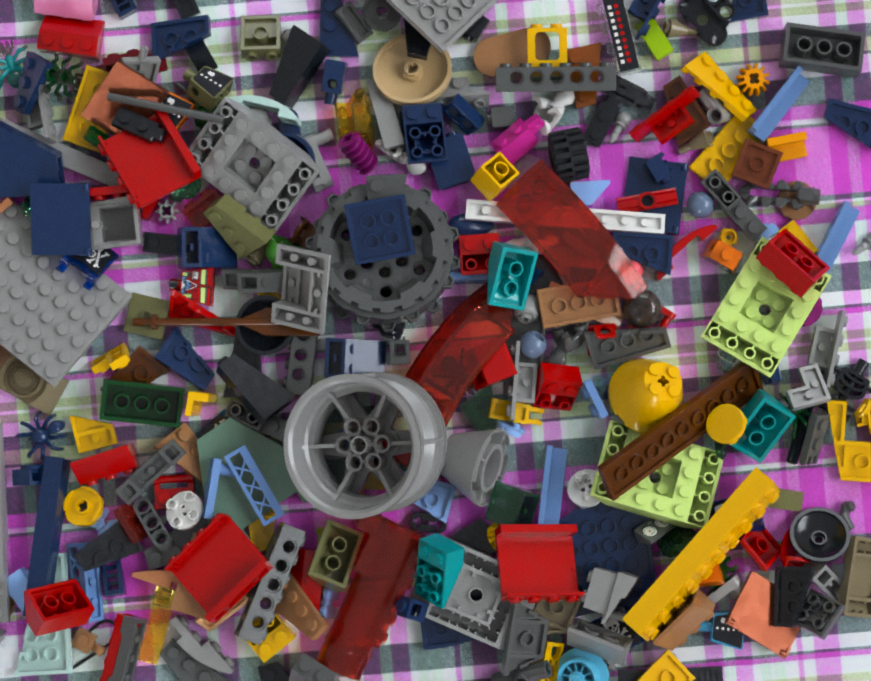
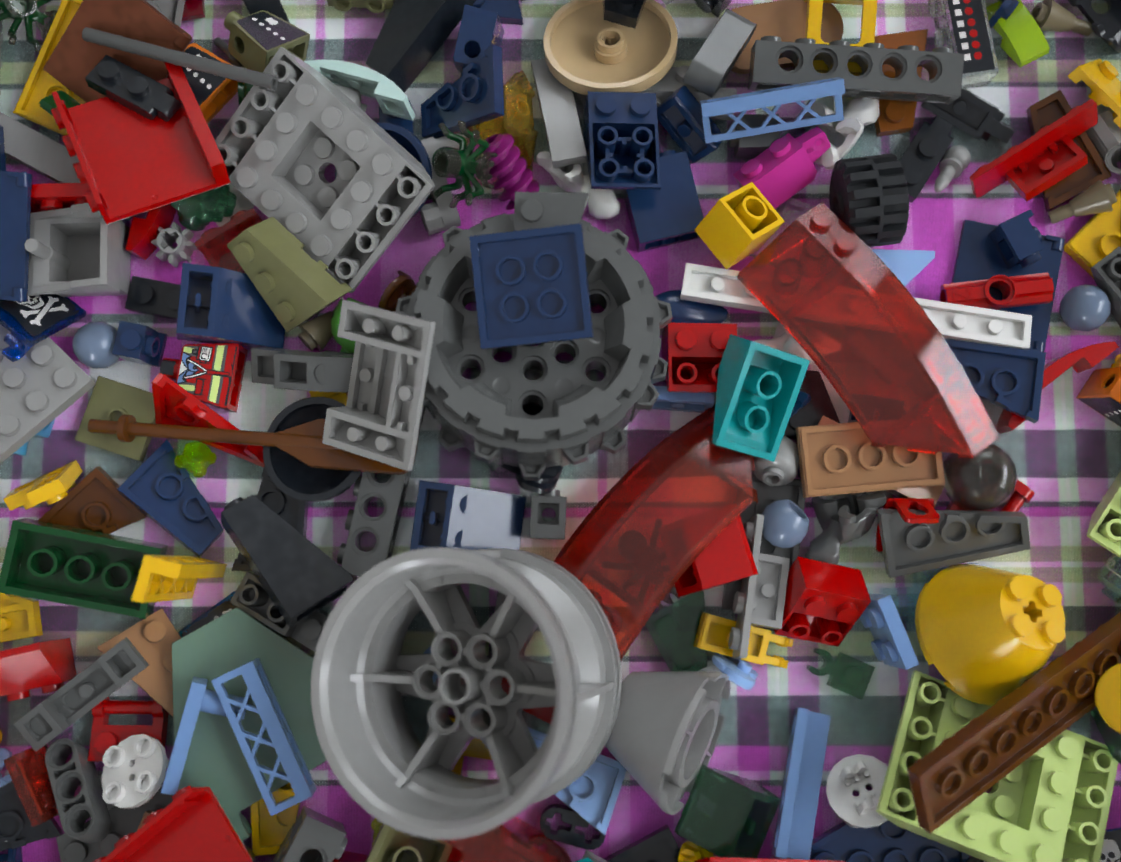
camera: 10 degrees right, 5 degrees down
none -> sand blue piece [72,322,120,369]
none -> dark blue brick [112,320,168,367]
none -> clear neon green plate [174,442,217,477]
none -> dark blue wing [421,44,504,139]
none -> animal [431,120,497,208]
none -> beam [683,9,757,98]
none -> medium blue fence [700,77,845,144]
none -> clear green plate [806,648,875,700]

